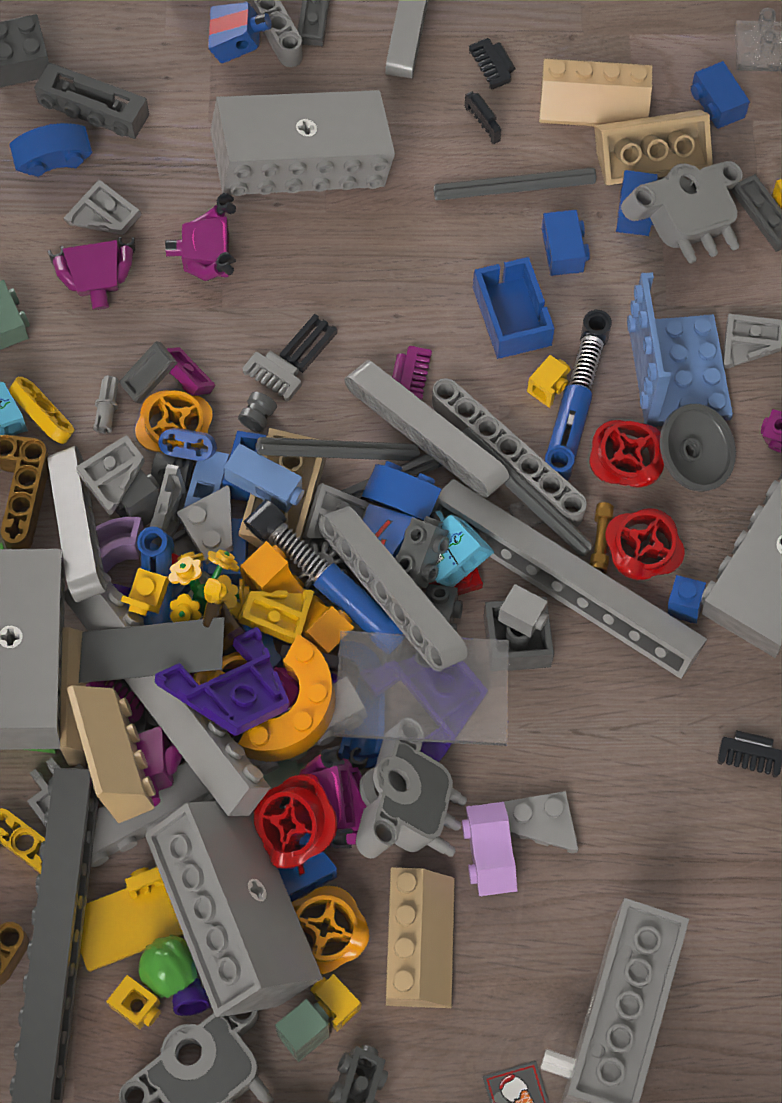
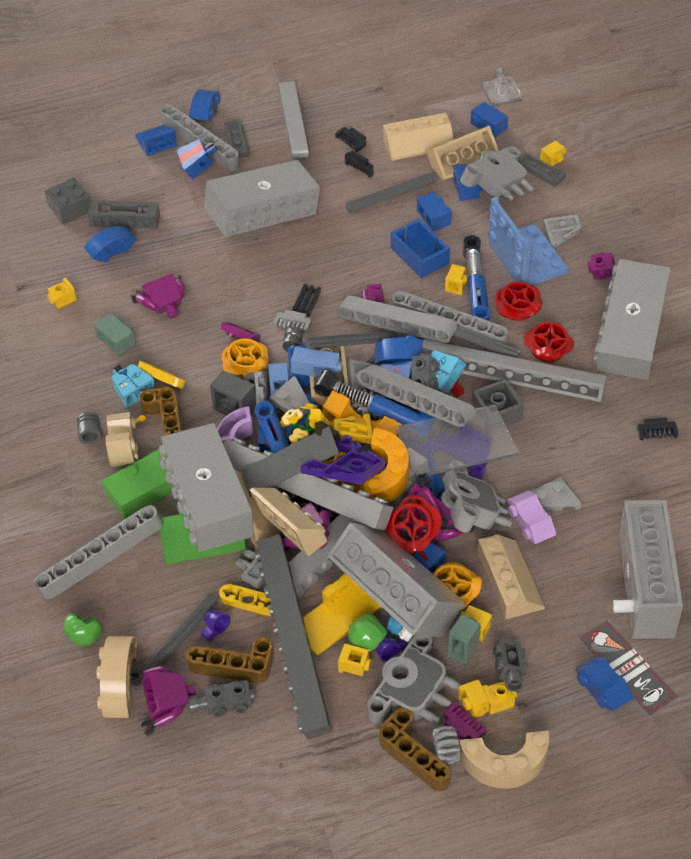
camera: 15 degrees left, 15 degrees down
beam [47,446,107,603] -> none
light grey wing [64,180,142,235] -> none
light grey wing [76,435,145,515] -> none
light grey axle [93,375,119,434] -> none
dark grey tile [119,341,177,403] -> none
yellow bracket [121,568,169,616] -> none
blue beam [158,428,217,461] -> none
magenta torso [165,193,236,281] -> none
light grey brick [498,584,549,638] -> none
pearl gold bar [589,502,614,574] -> none
dark grey dish [660,404,736,492] -> none
blue brick [667,575,706,624] -> none

